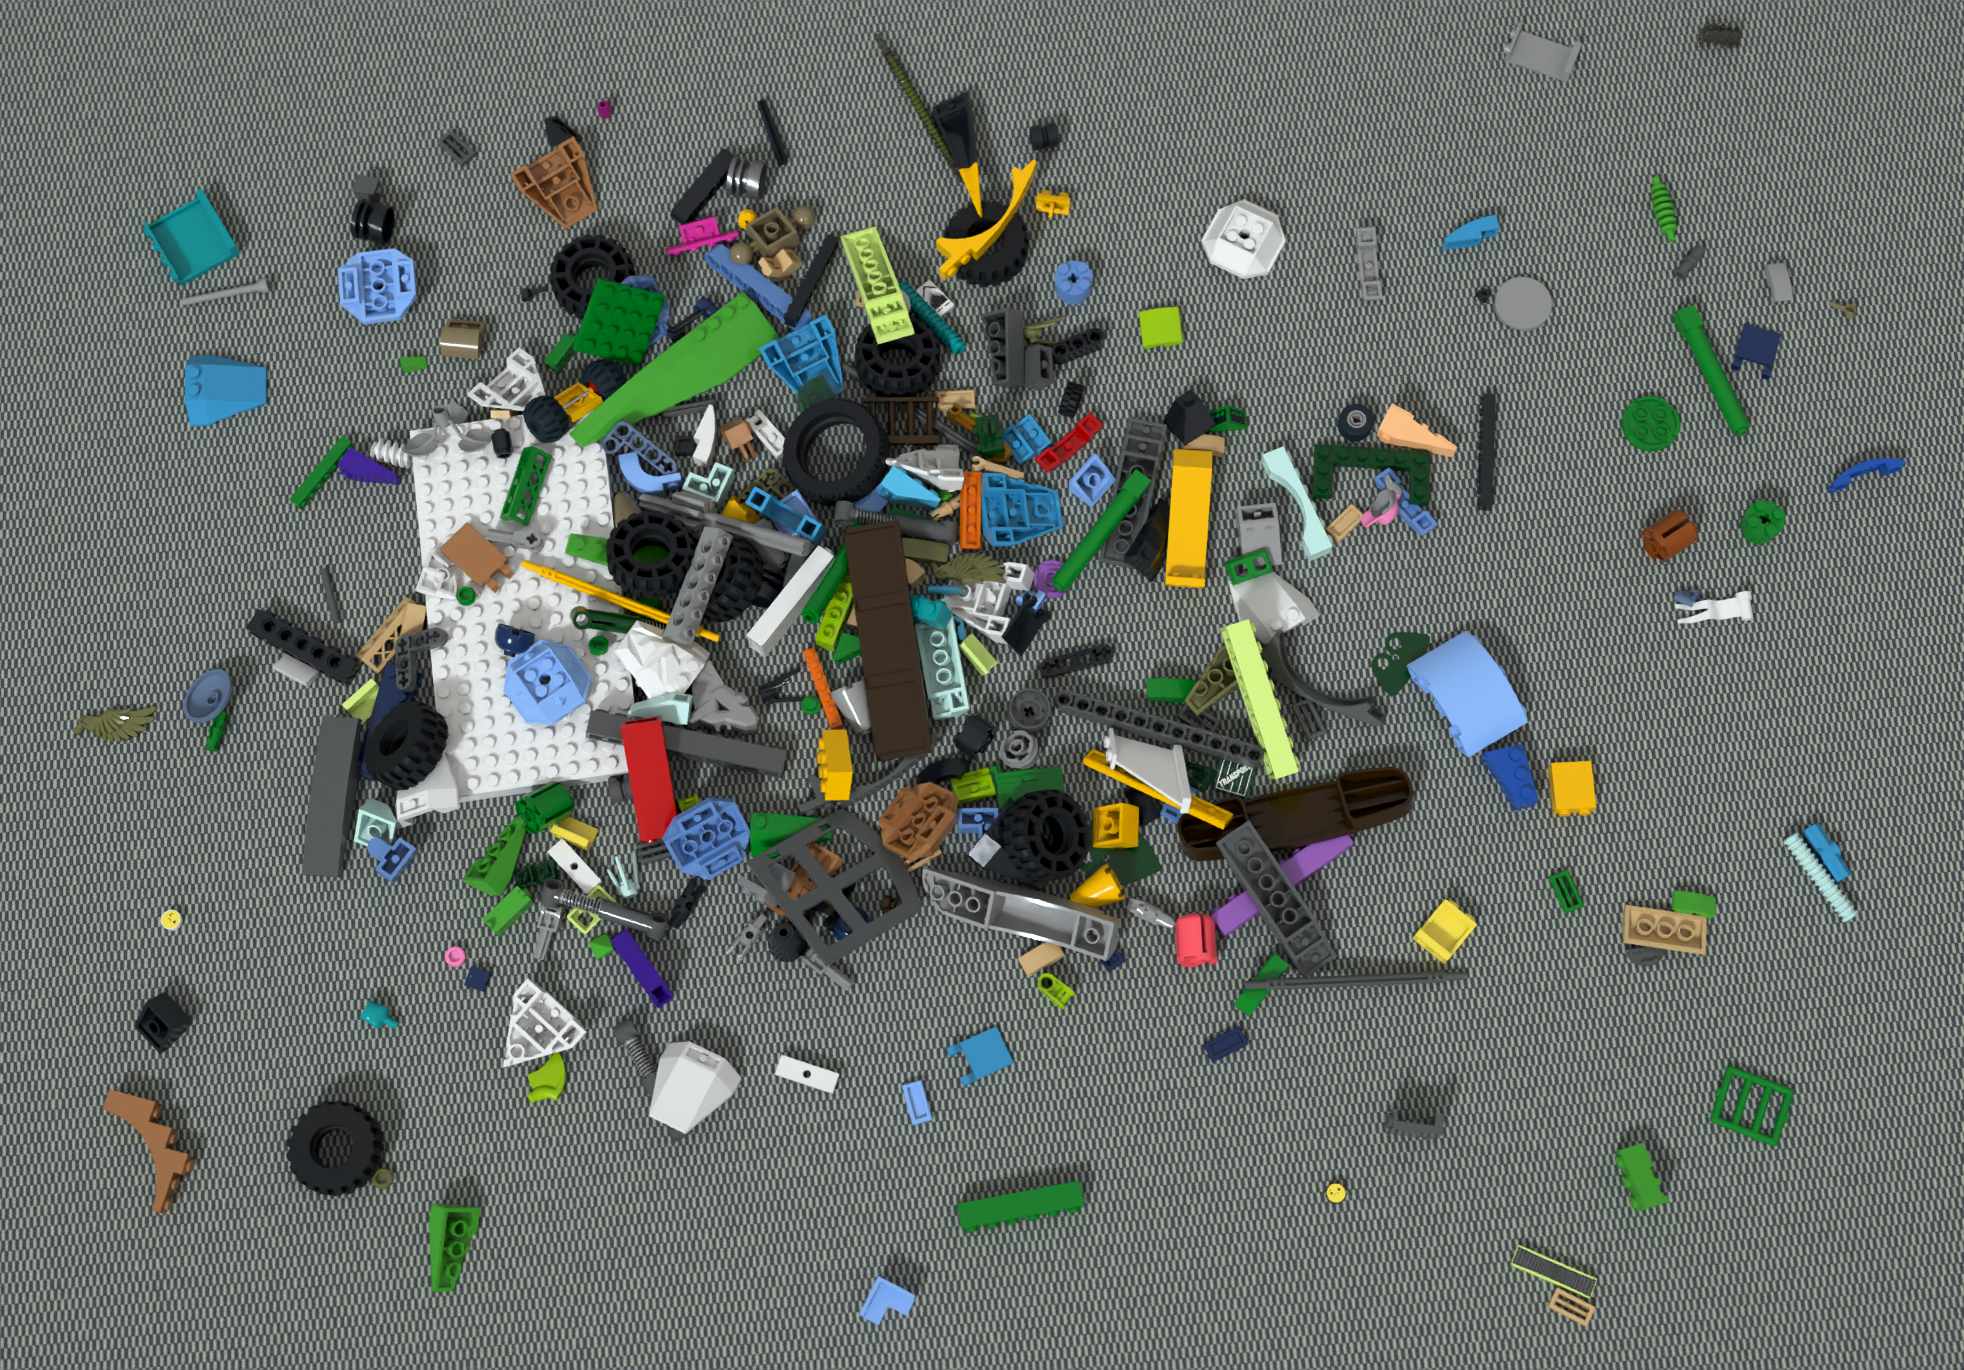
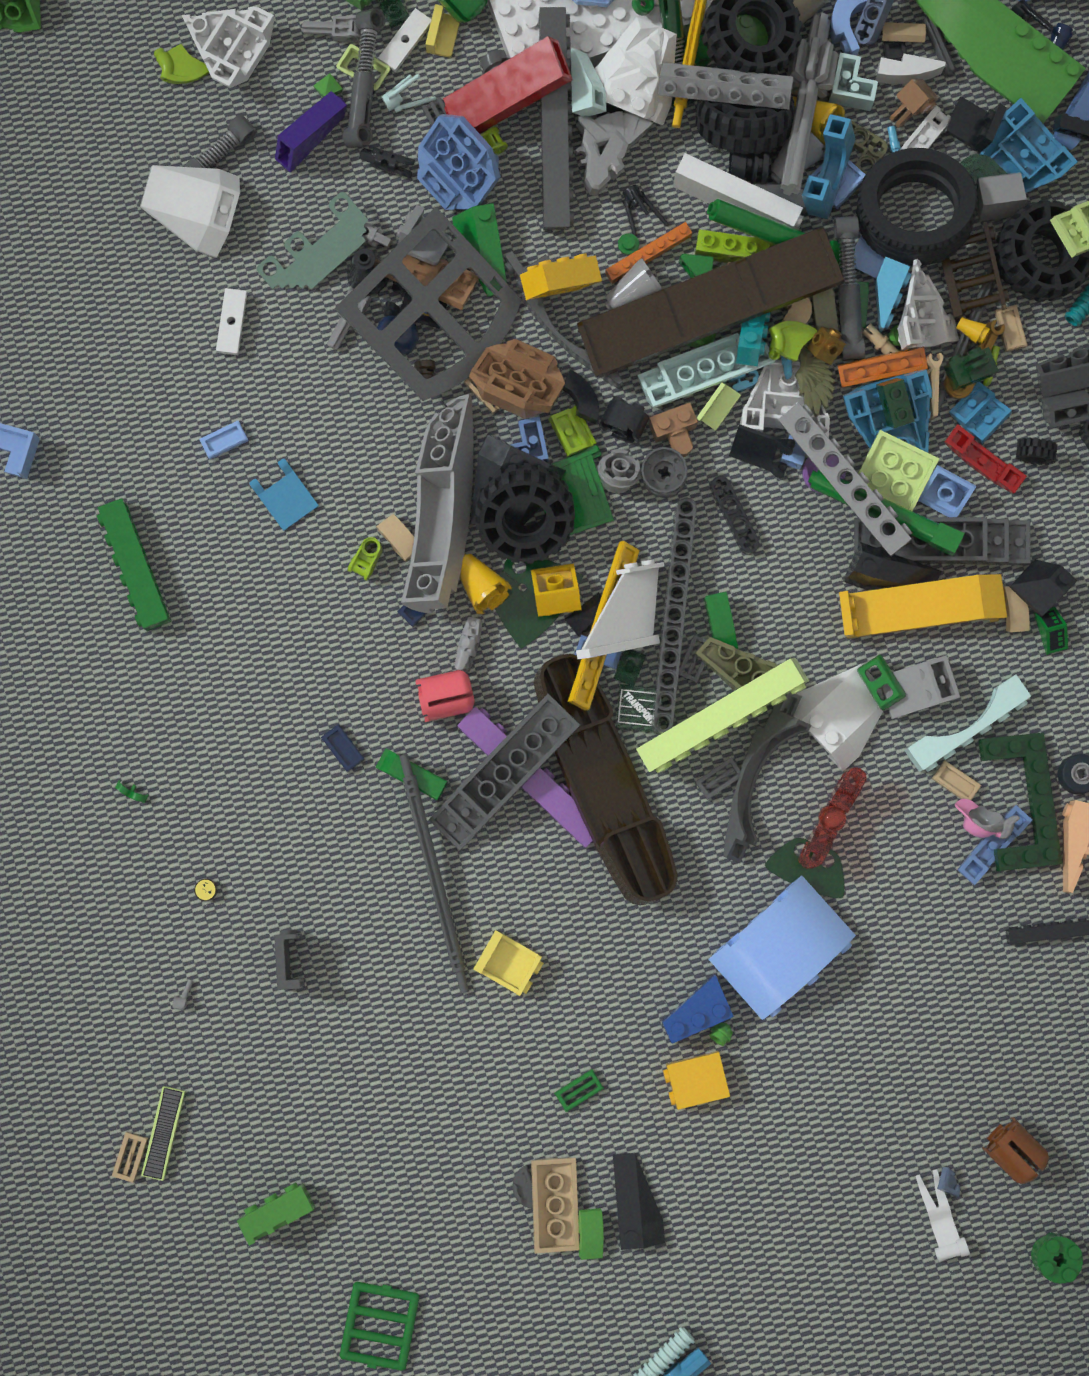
camera: 75 degrees right, 10 degrees up
none -> green piece [115,779,149,803]
none -> light grey hand [172,979,193,1010]
none -> sand green piece [257,192,368,289]
none -> black wedge [613,1153,665,1250]
none -> medium nougat brick [648,402,698,457]
none -> bright green plate [709,1023,733,1046]
none -> lime arm [768,321,817,362]
none -> light grey brick [778,402,912,556]
none -> clear red piece [798,767,867,869]
none -> pearl gold brick [807,326,846,365]
none -> yellowish green plate [858,430,939,511]
none -> dark green brick [876,378,915,428]
none -> tan tile [882,22,926,43]
none -> medium azure piece [887,126,901,152]
none -> black bracket [945,97,1007,153]
none -> yellow cone [956,317,991,344]
none -> light grey slope [977,172,1027,221]

